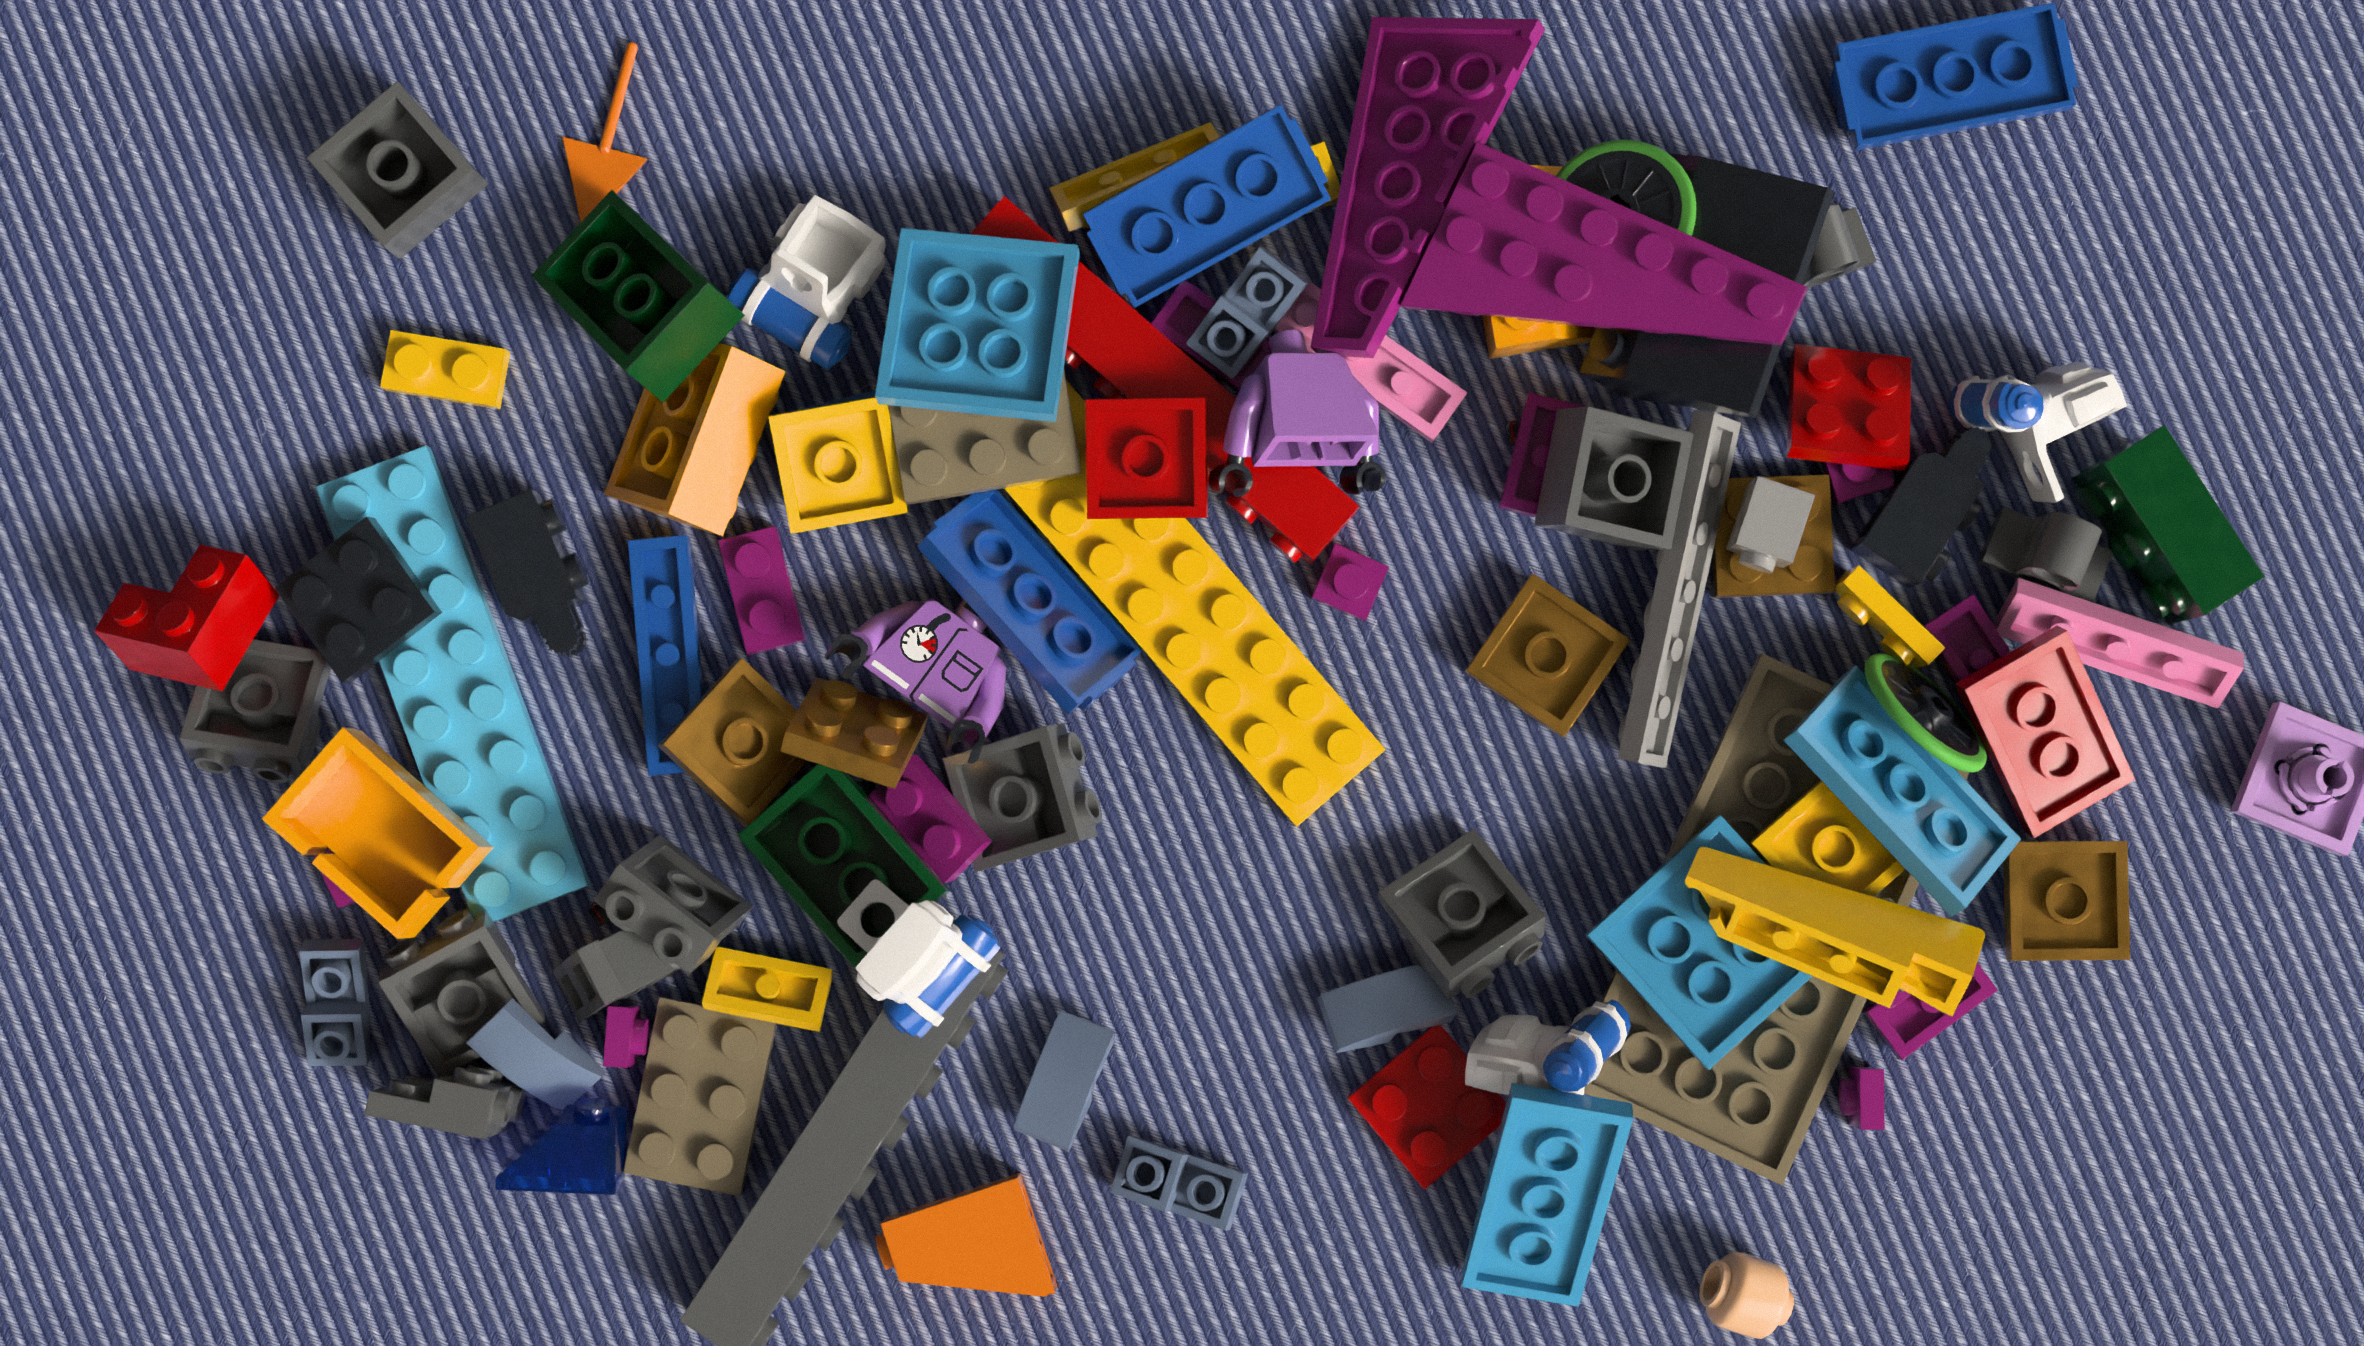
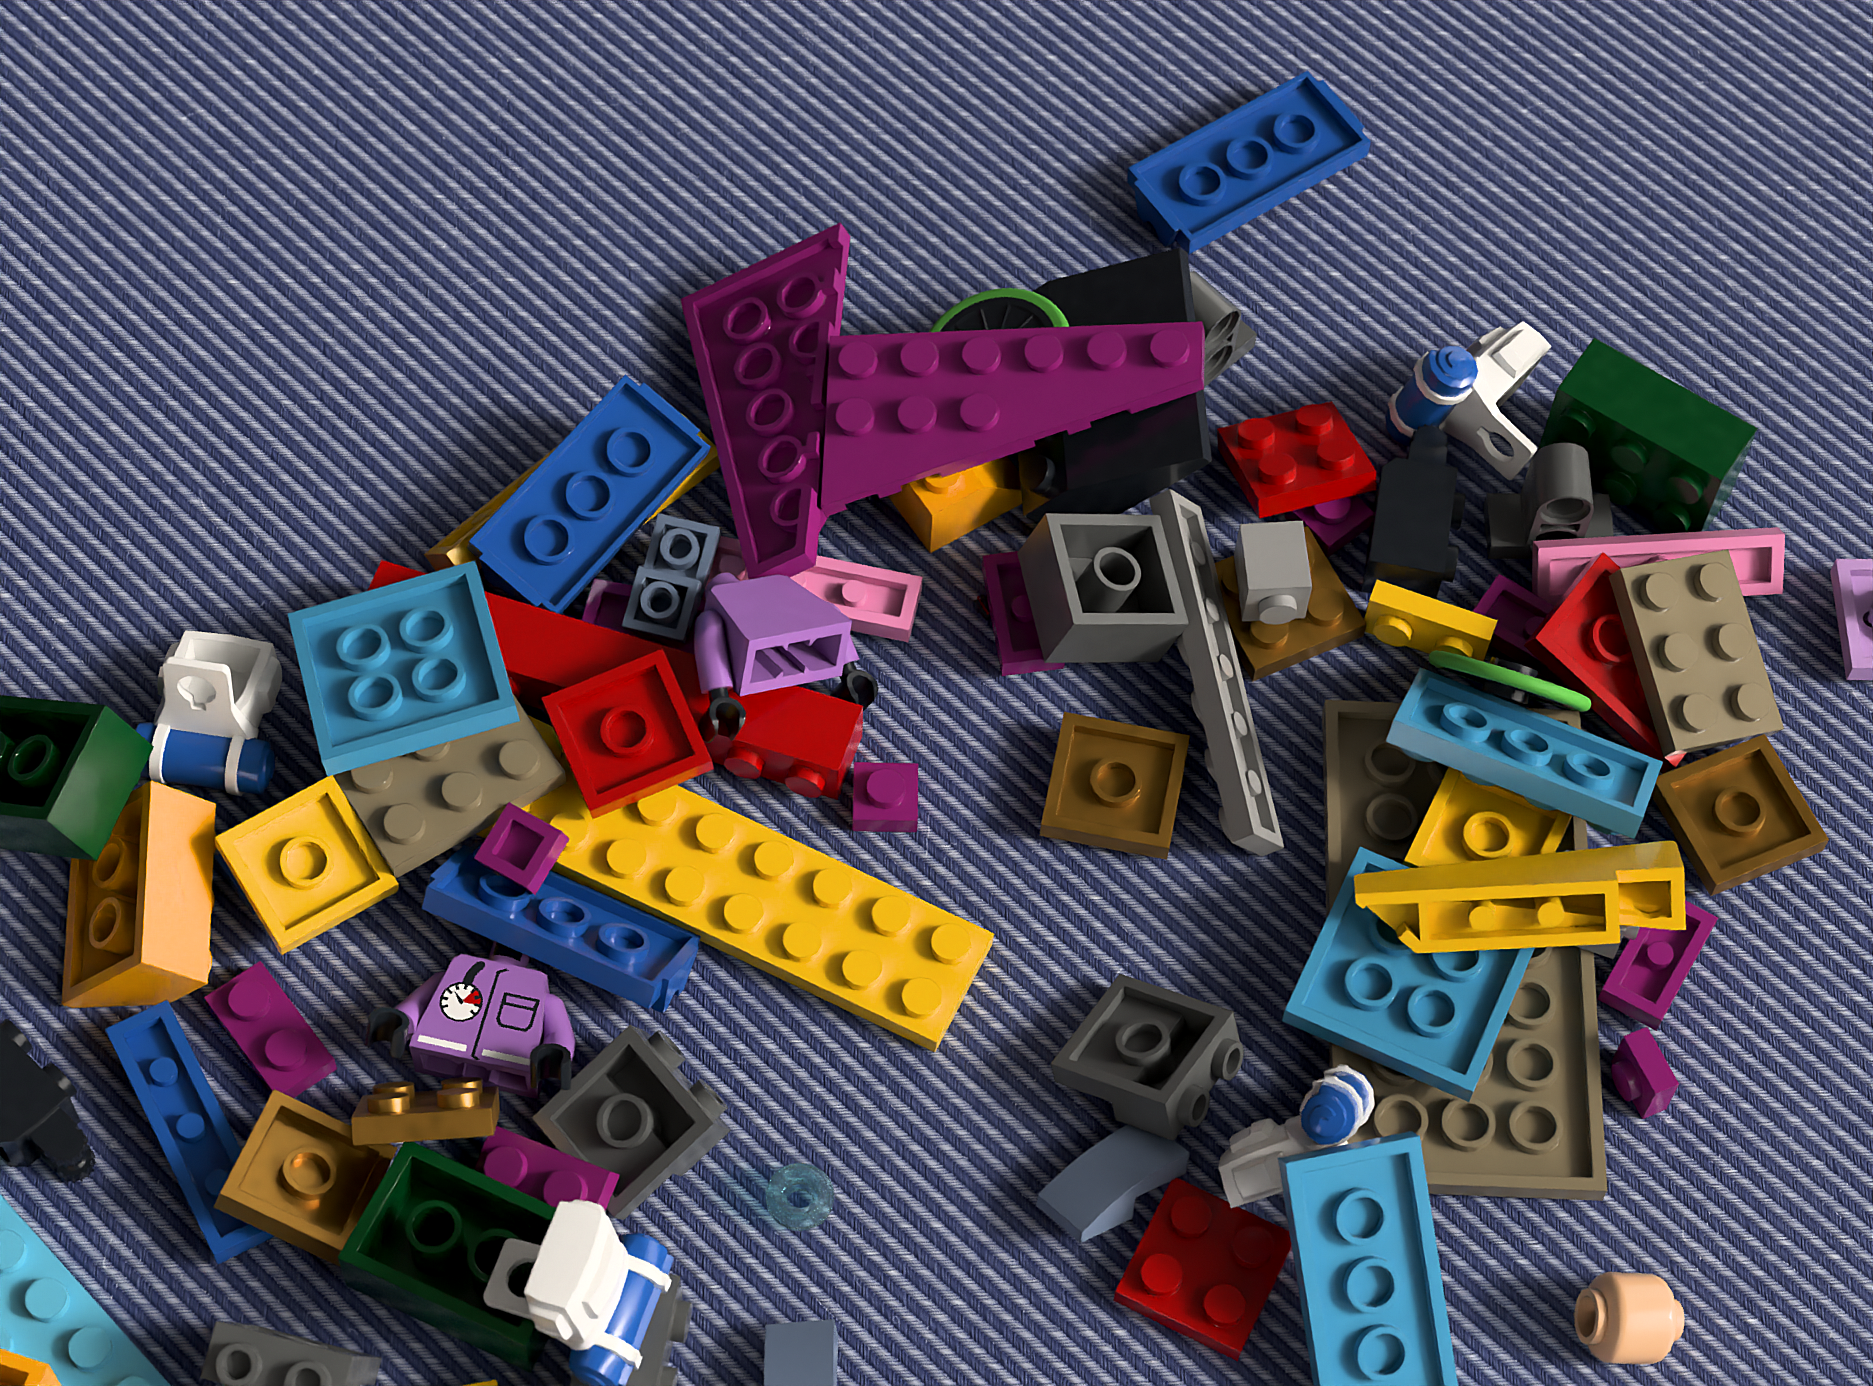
camera: 25 degrees left, 25 degrees down
none -> magenta plate [474,802,570,895]
none -> clear light blue plate [766,1163,834,1231]
none -> dark tan plate [1609,549,1784,757]

